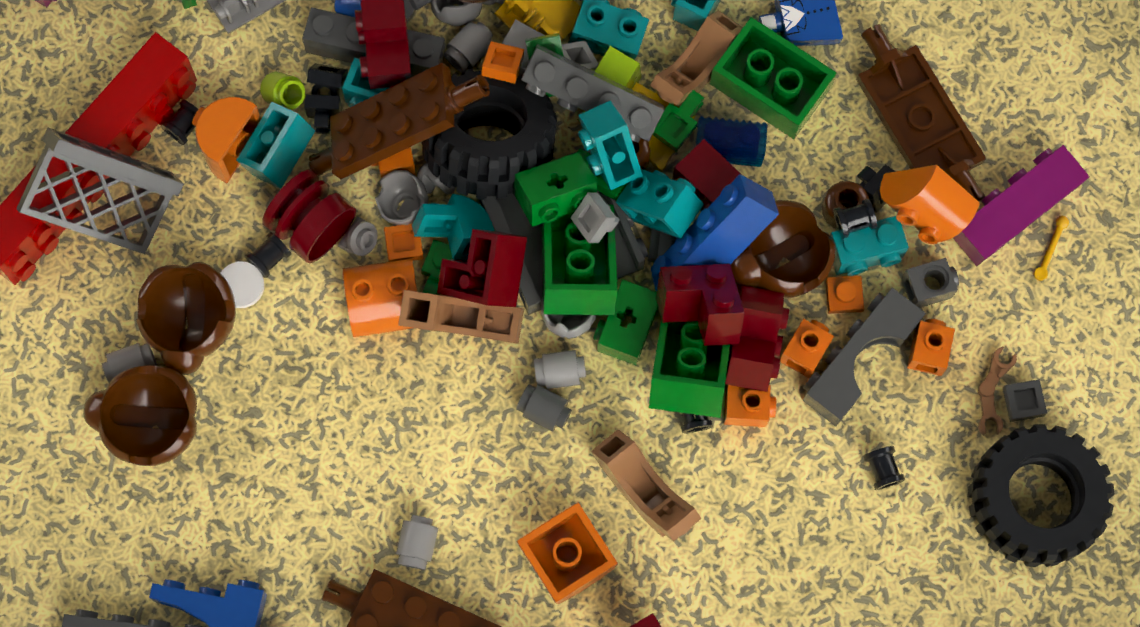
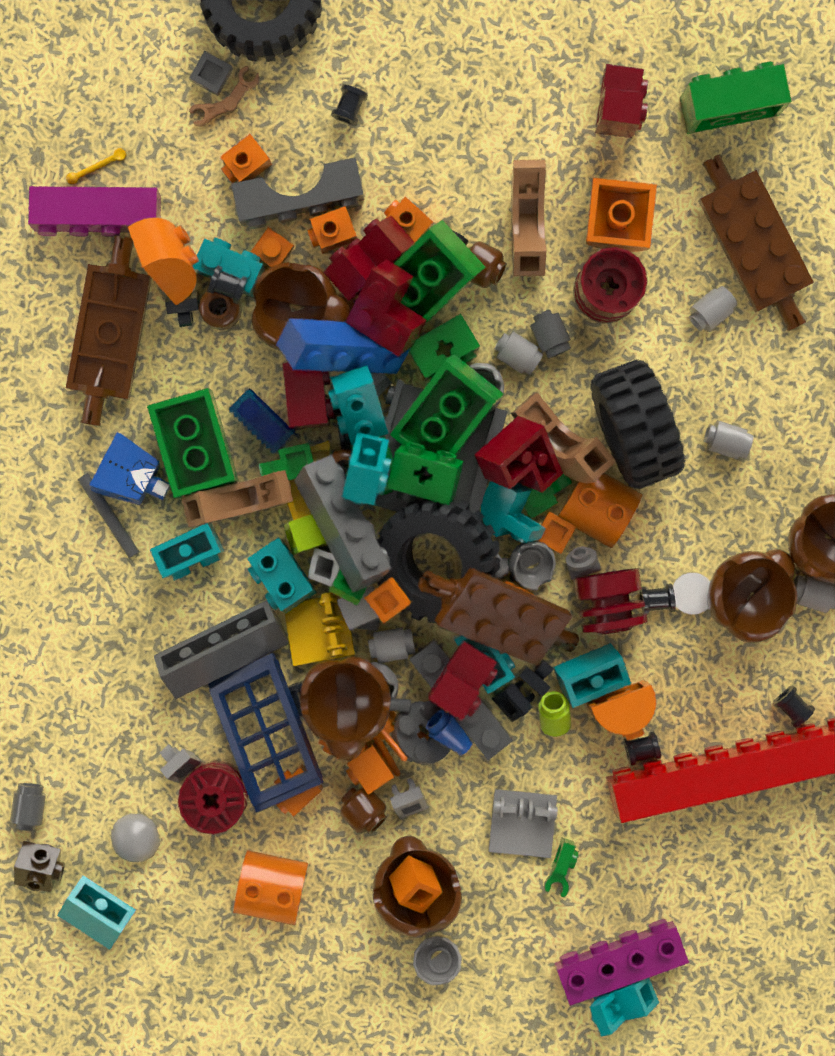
camera: 135 degrees left, 15 degrees up
dark grey fence [16,127,184,254] -> none
light grey tile [571,192,620,243] -> none
dark grey brick [901,258,959,308] -> none
none -> reddish brown head [469,241,507,288]
none -> dark red wheel [573,247,648,324]
none -> black tyre [590,359,685,489]
none -> light grey brick [704,420,754,459]
none -> black bush [773,685,815,728]

